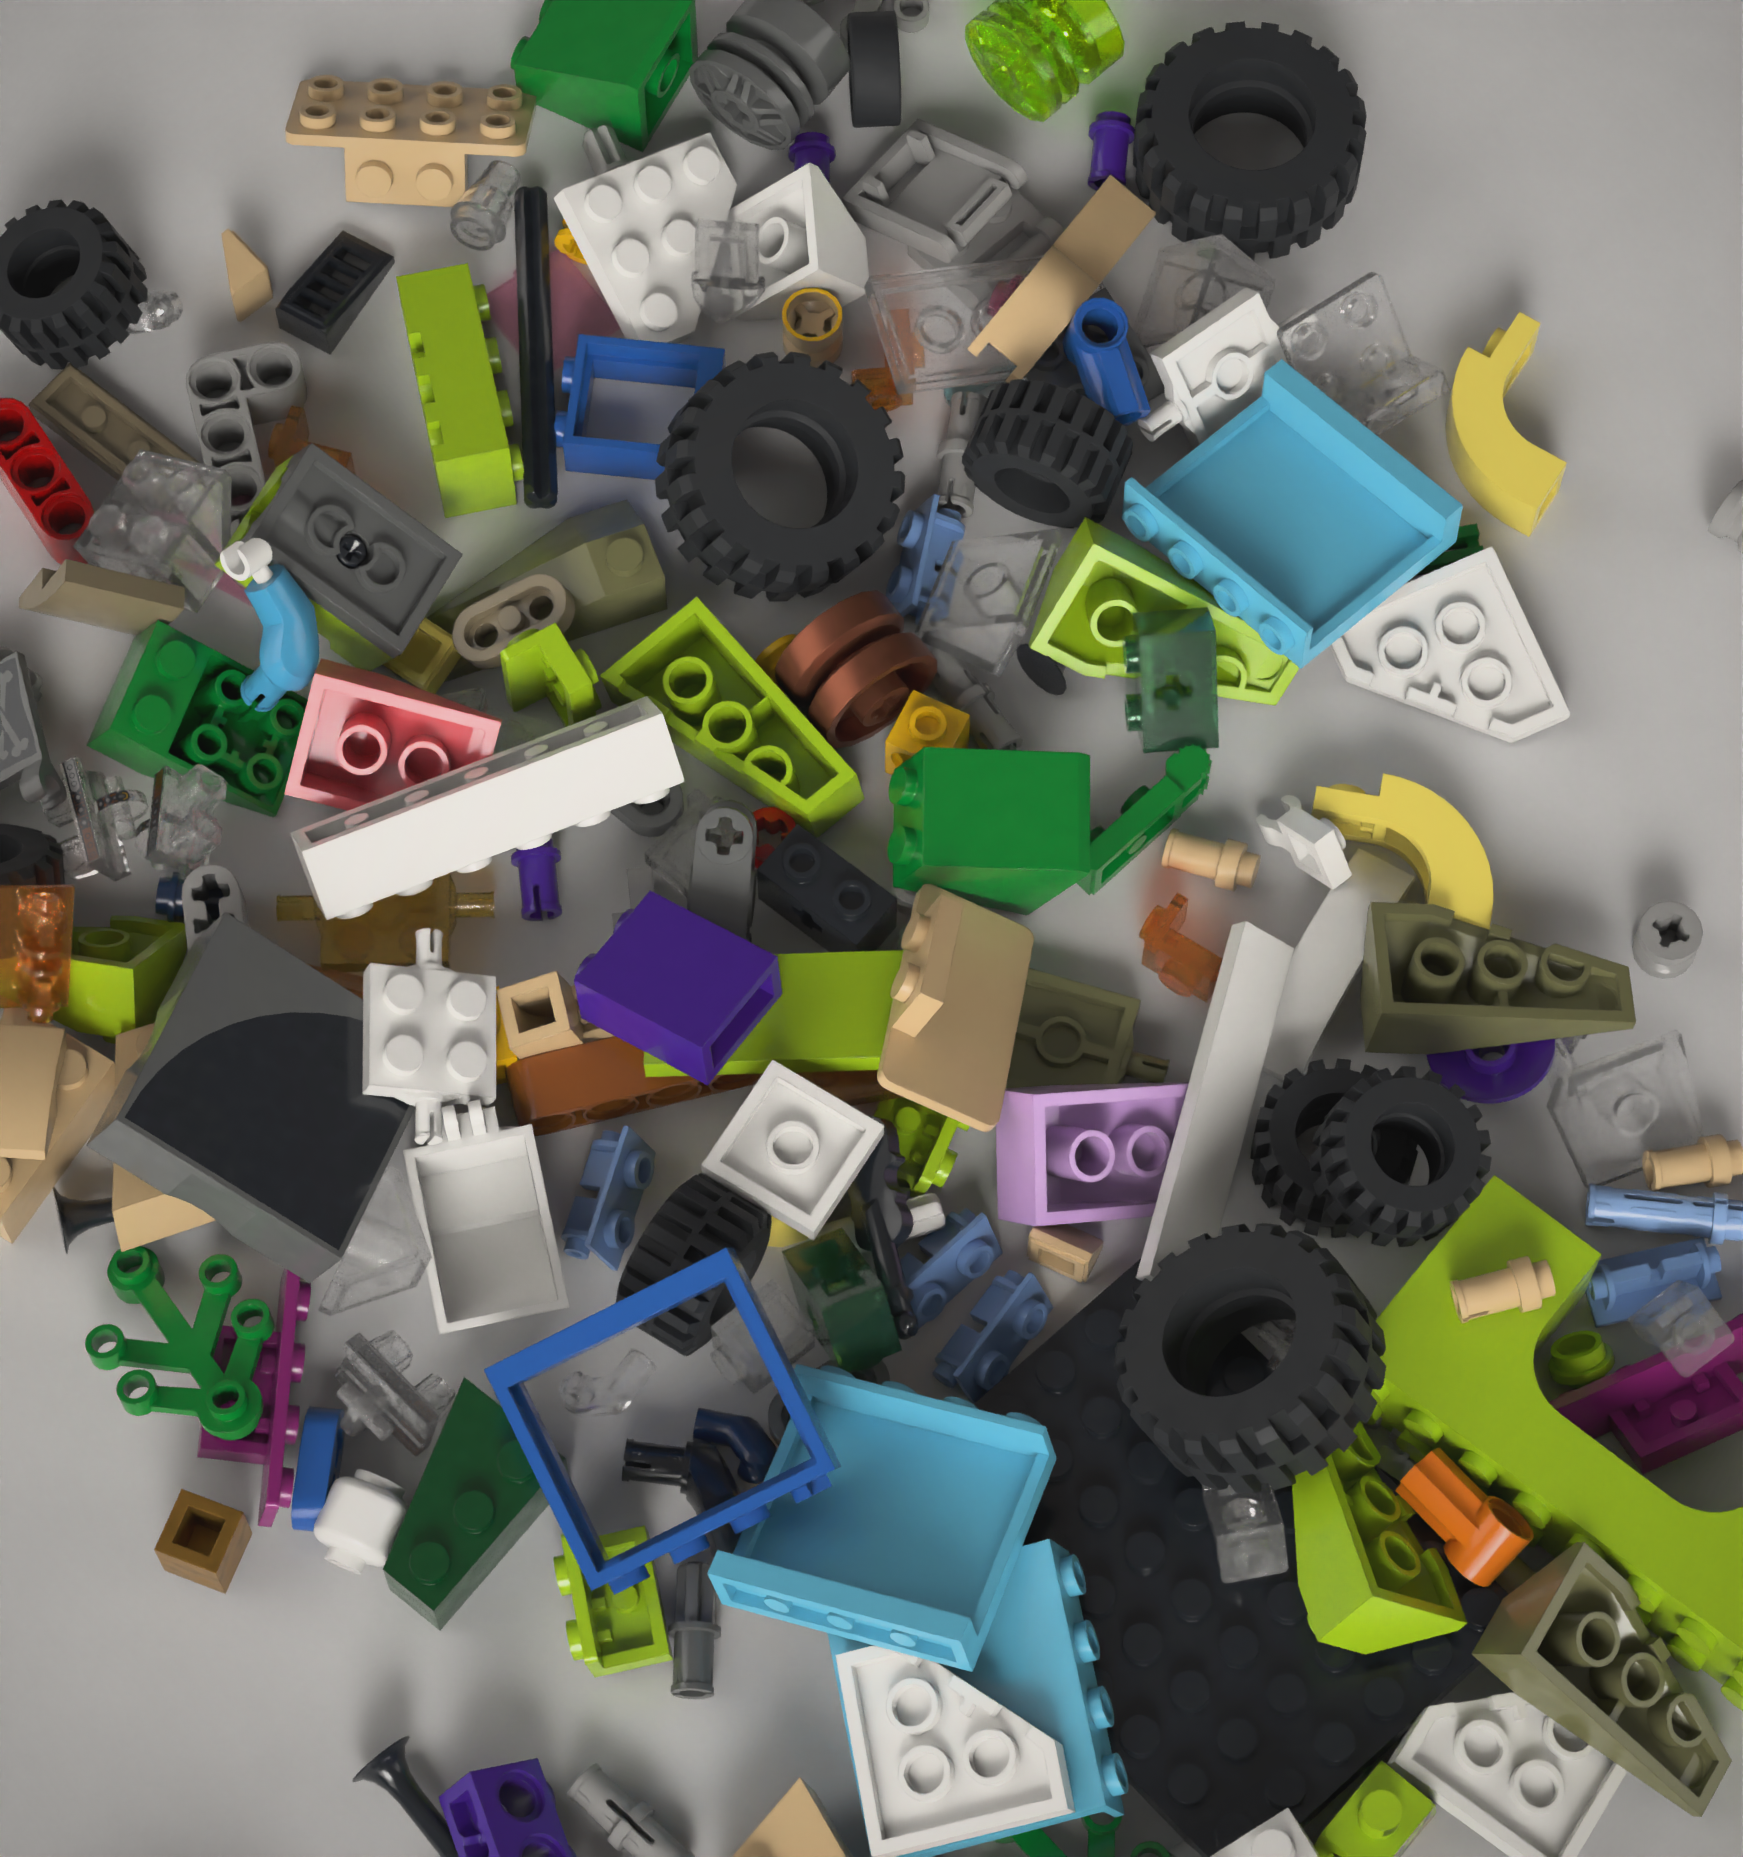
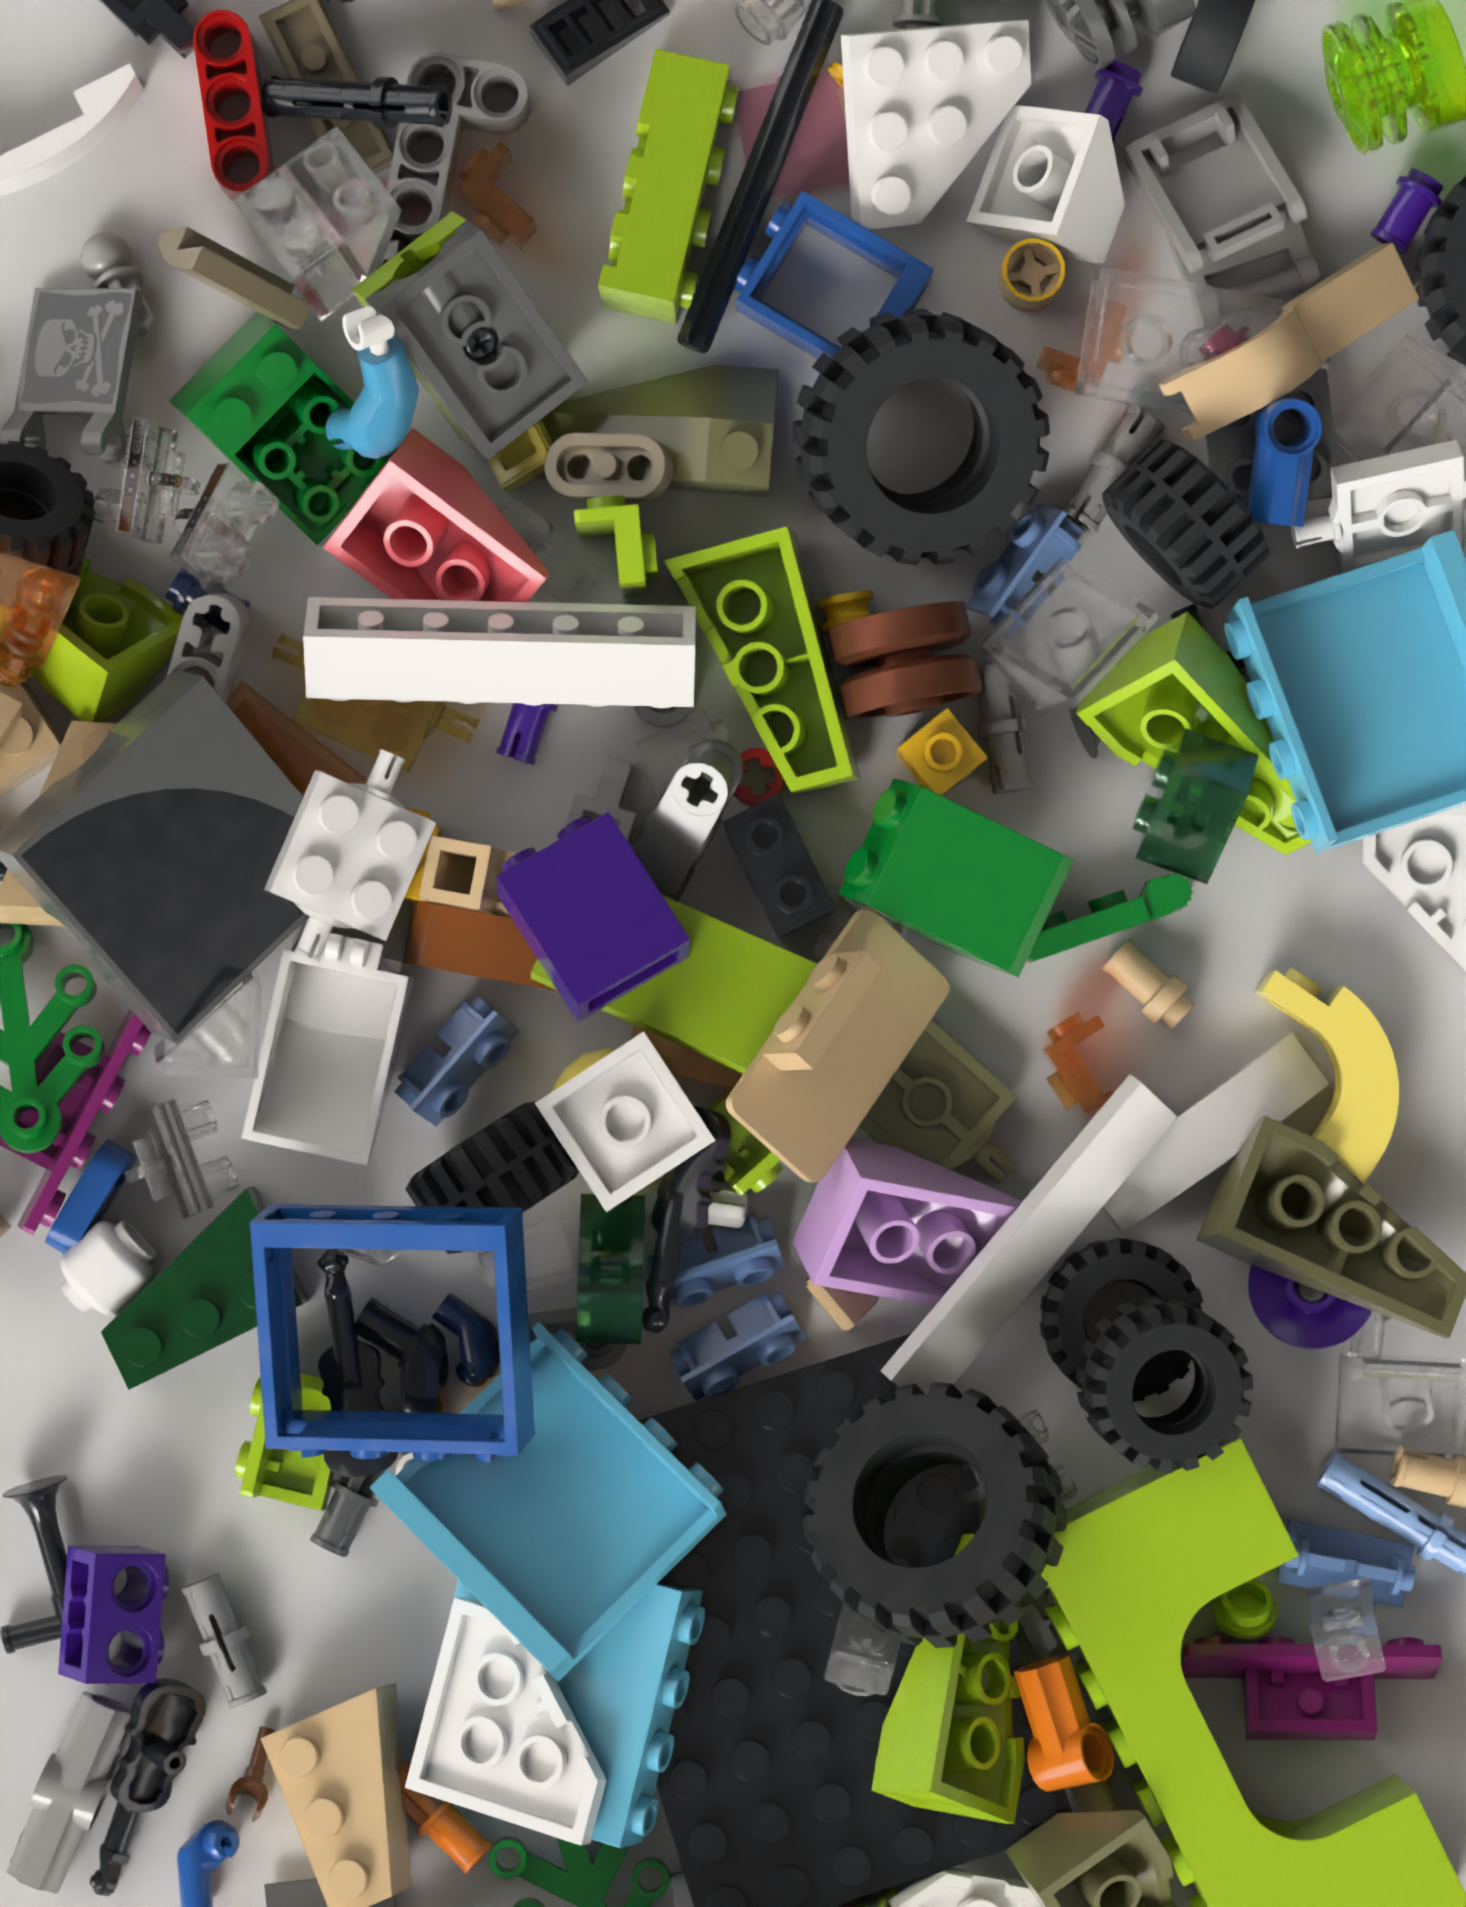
camera: 30 degrees right, 20 degrees up
clear tile [691,219,765,323] -> none
white plate [1256,795,1352,890] -> none
tan animal [1450,1256,1556,1323] -> none
none -> black pin [261,76,452,129]
none -> black piece [317,1249,401,1477]

